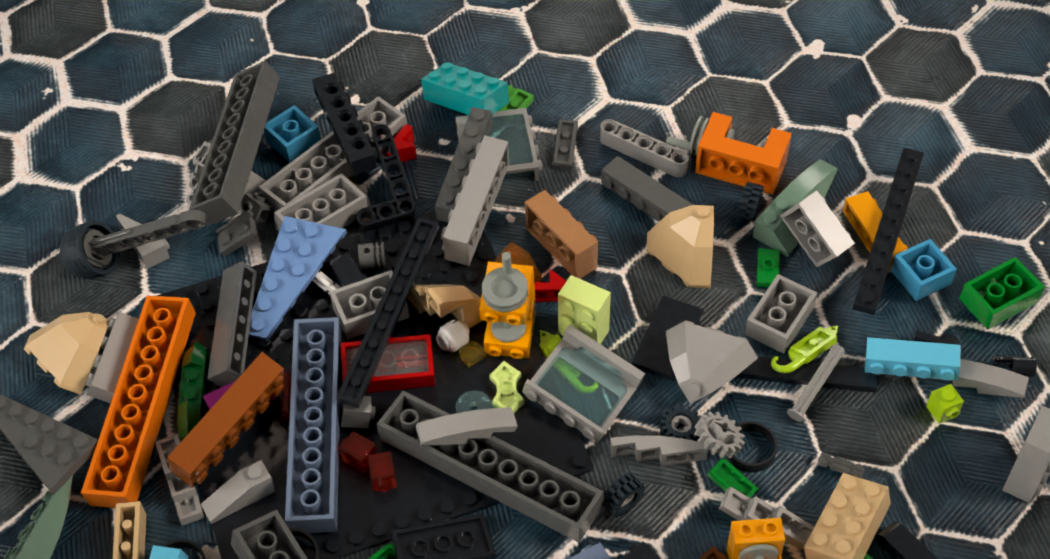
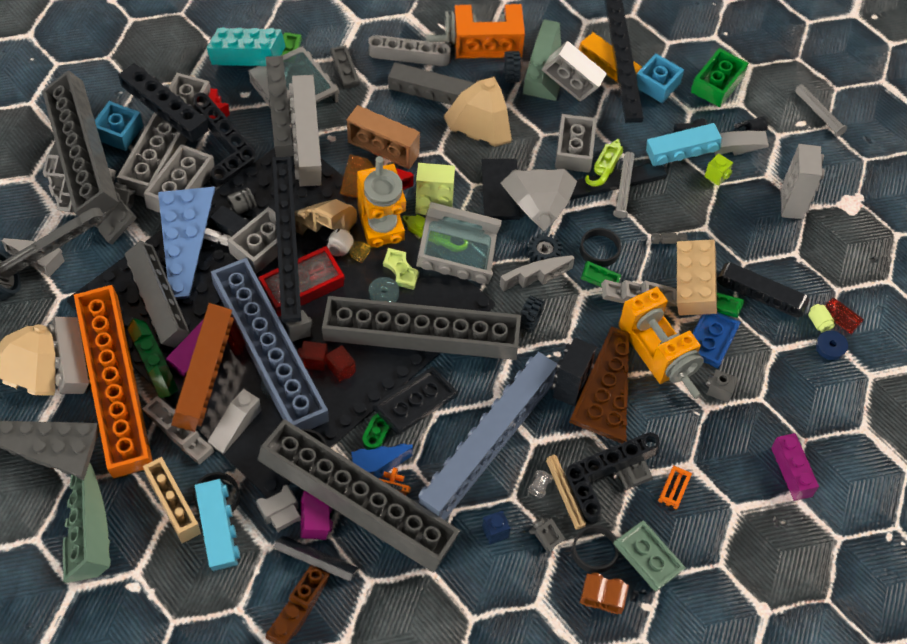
camera: 30 degrees left, 5 degrees up
light grey slope [416,407,517,445] -> none
light grey gear [695,411,745,458] -> none
green plate [756,248,779,288] -> none

